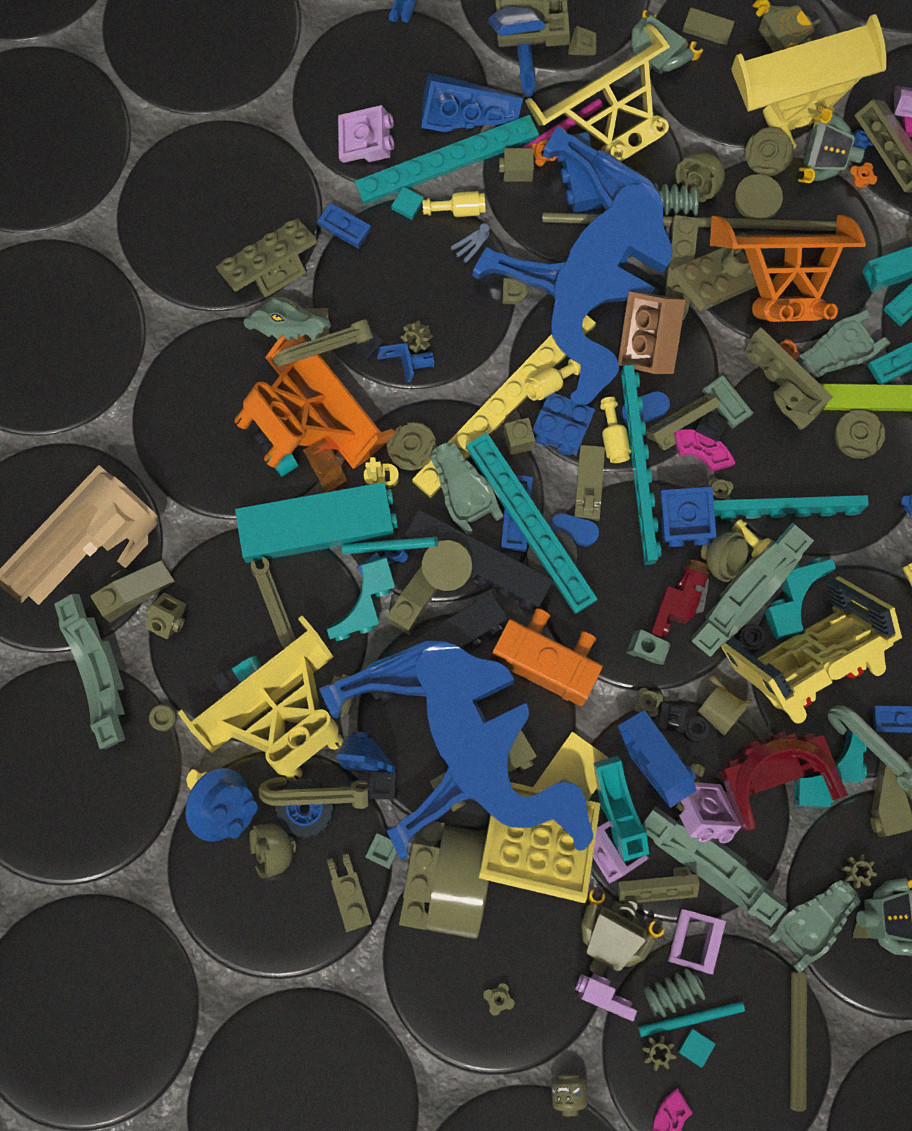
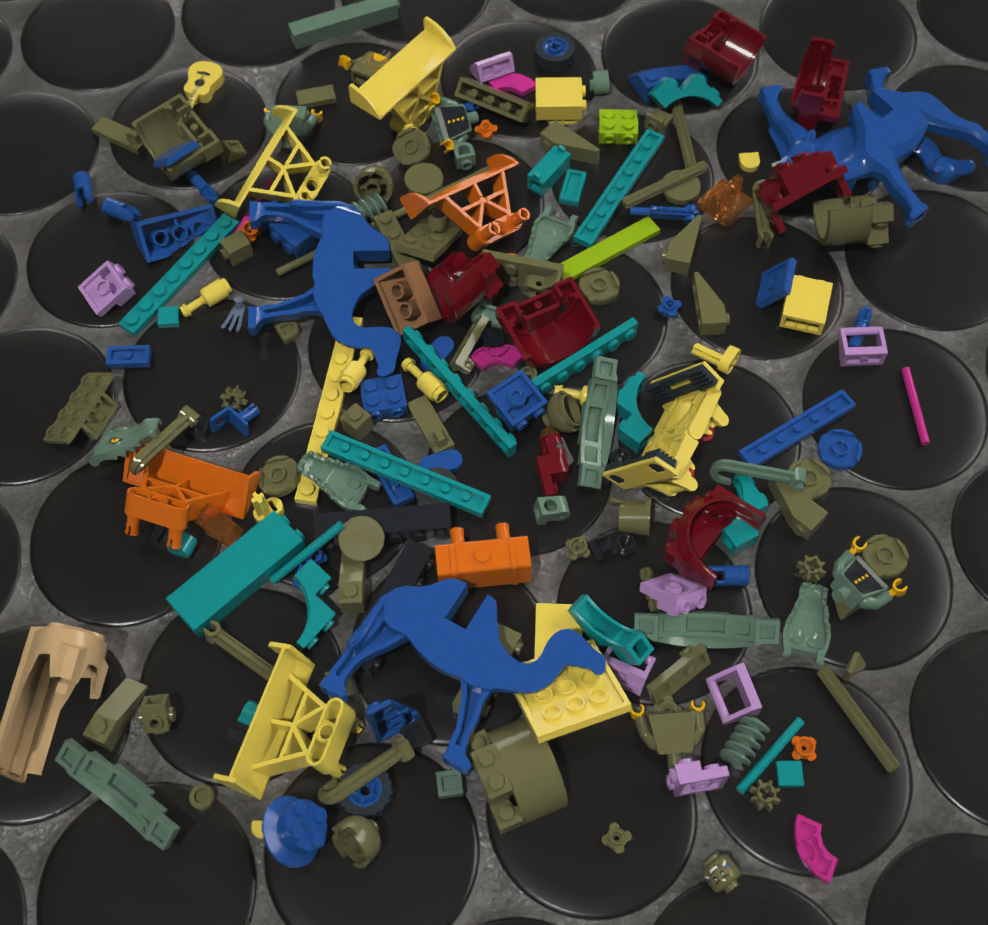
camera: 30 degrees left, 15 degrees down
olive hinge [327,853,372,932] -> none
blue wedge [618,710,697,808] -> none
none -> blue hinge [102,197,142,222]
none -> dark red piece [425,251,504,323]
none -> sand green plate [454,142,476,170]
none -> dark red piece [495,276,601,368]
none -> blue hinge [706,565,749,586]
none -> orange plate [791,736,817,761]
none -> olive slope [842,651,866,681]

